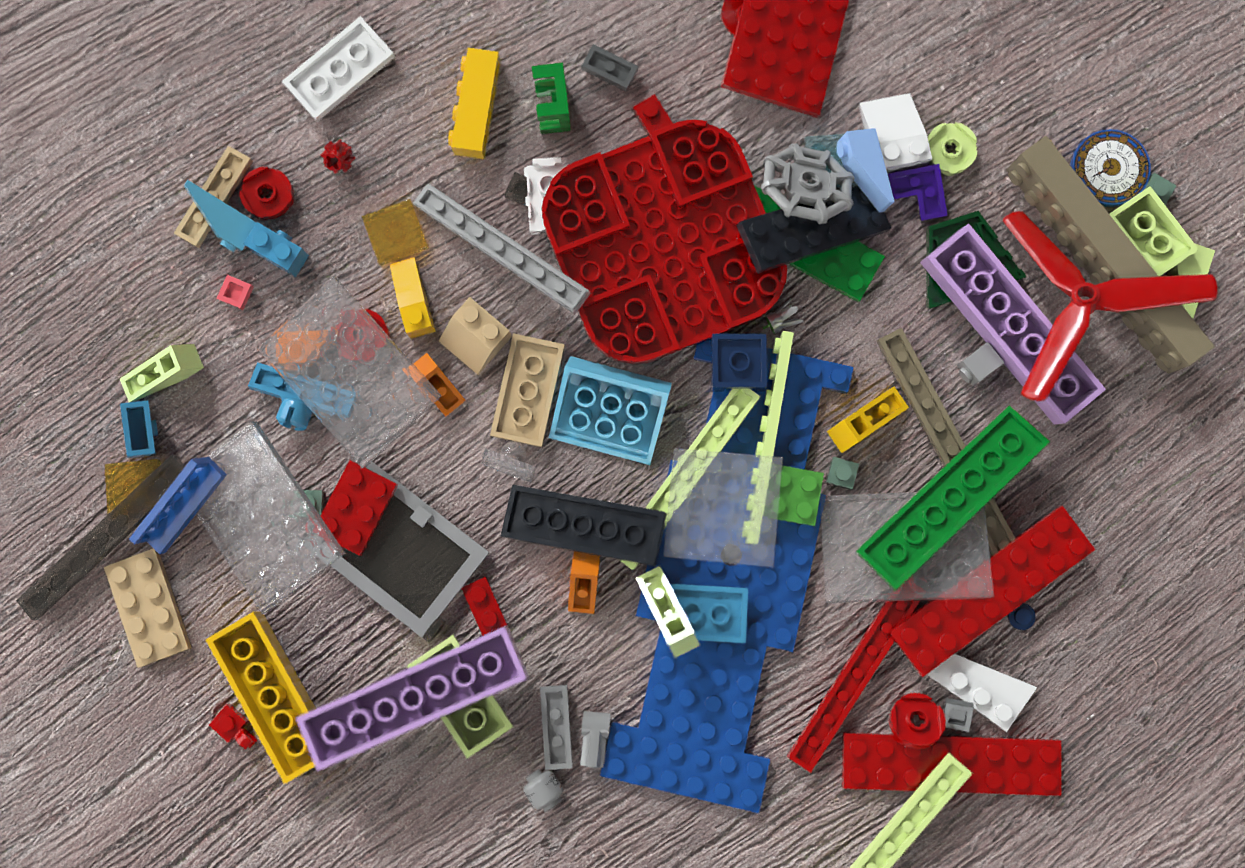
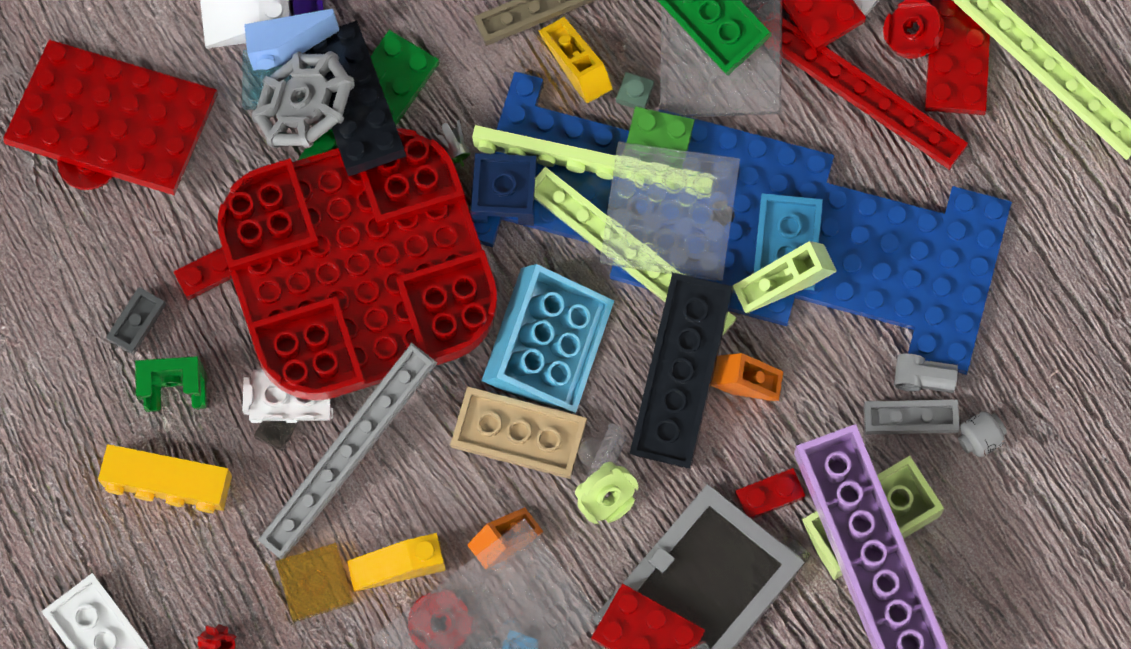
camera: 85 degrees left, 10 degrees down
tan slope [439,297,512,375] -> none
none -> yellowish green plate [575,462,638,524]

